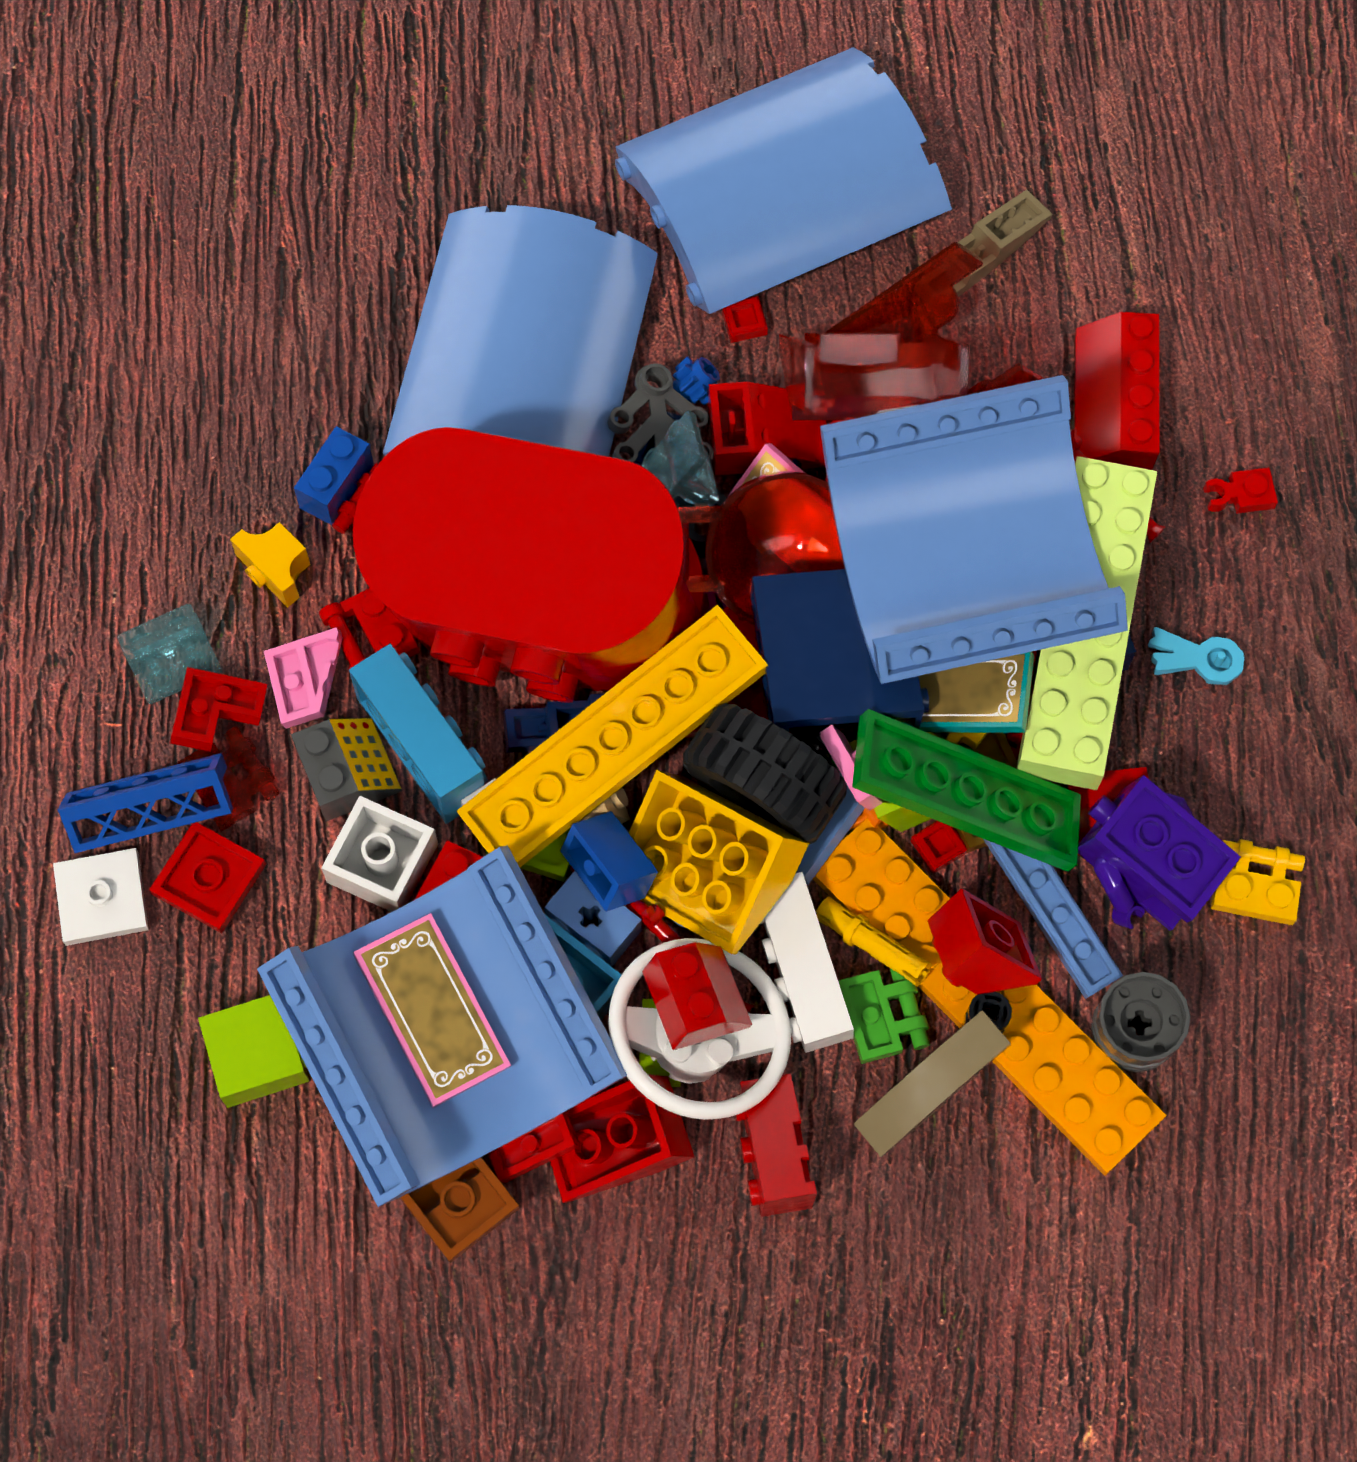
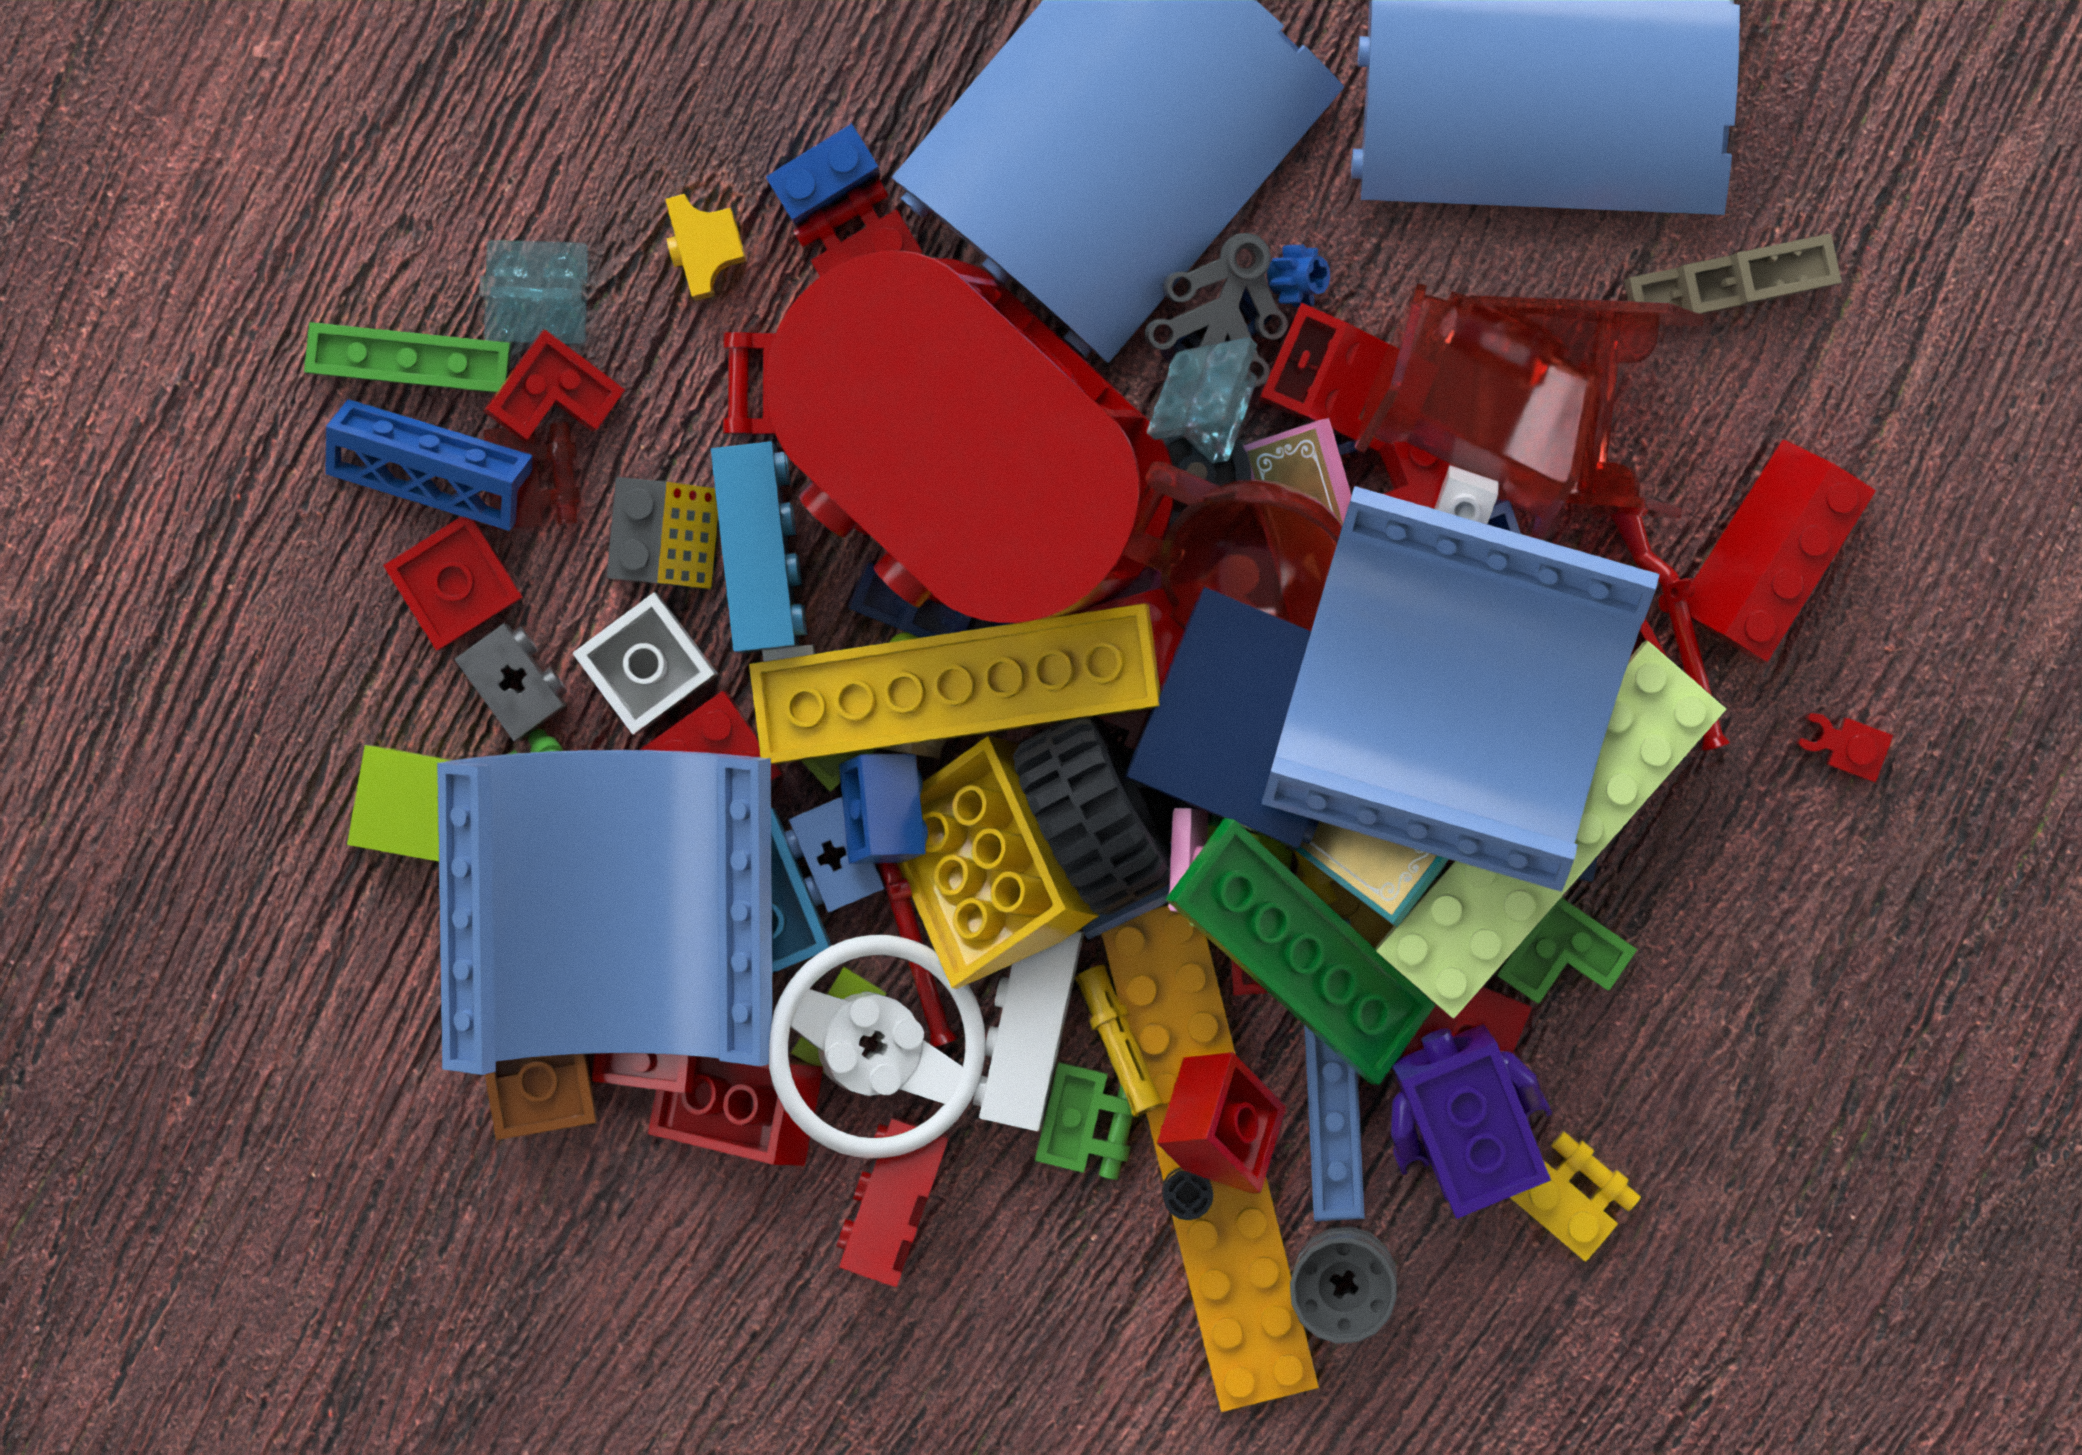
camera: 30 degrees right, 20 degrees up
white plate [53,848,149,946] -> none
bright pink wing [264,627,343,729] -> none
pearl gold tile [353,913,511,1108] -> none
red slope [642,942,752,1050] -> none
red tile [721,296,768,343] -> none
dark tan slope [854,1010,1011,1158] -> none
medium azure piece [1147,627,1244,685] -> none
none -> bright green plate [304,322,512,393]
none -> flat silver brick [455,624,568,741]
none -> bright green plate [1495,897,1637,1004]

